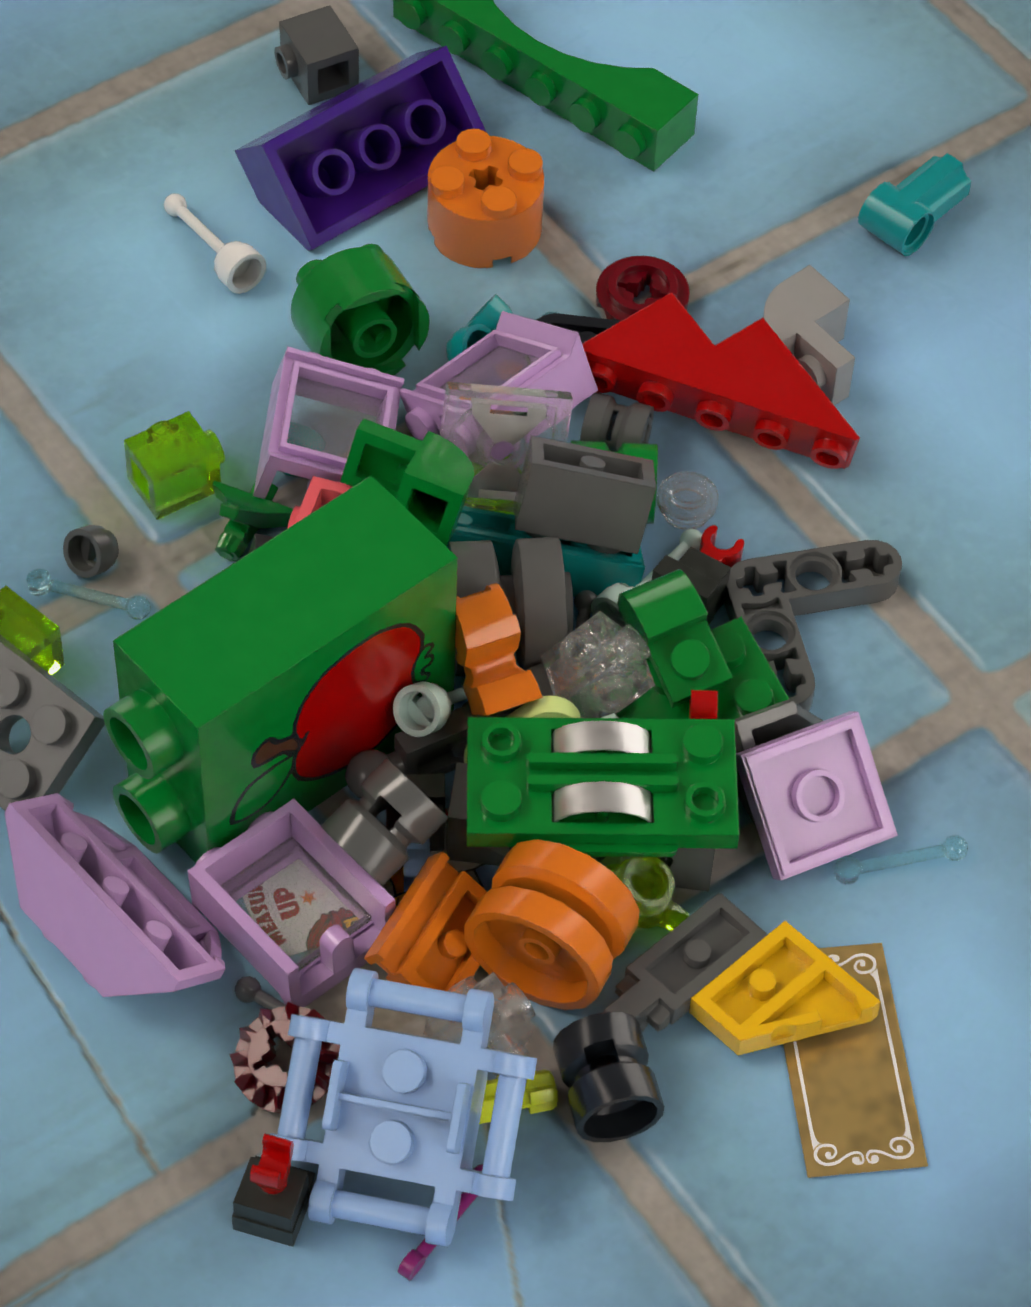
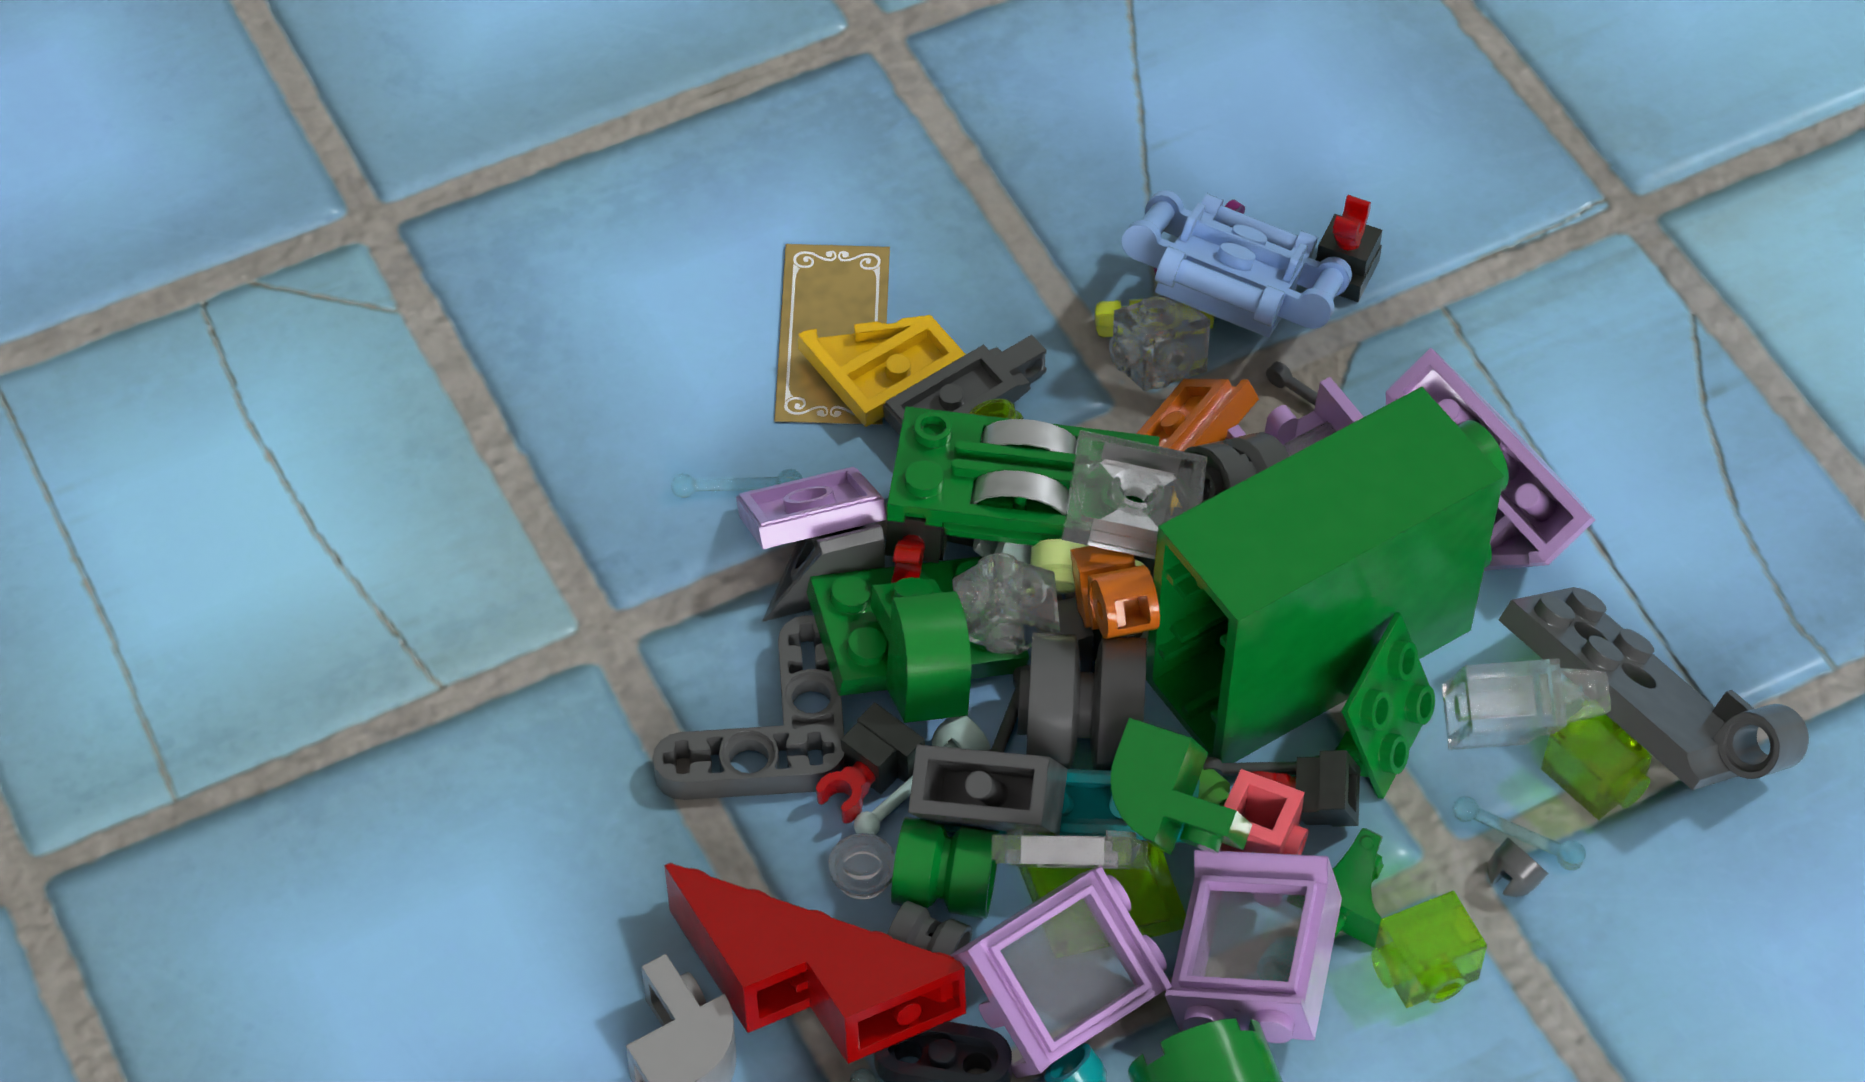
camera: 170 degrees left, 0 degrees up
gear [229,1002,340,1113] -> none
orange wheel [464,839,640,1010] -> none
black wheel [553,1012,664,1142] -> none
none -> clear piece [1062,430,1207,559]
none -> clear hinge [1442,658,1611,750]

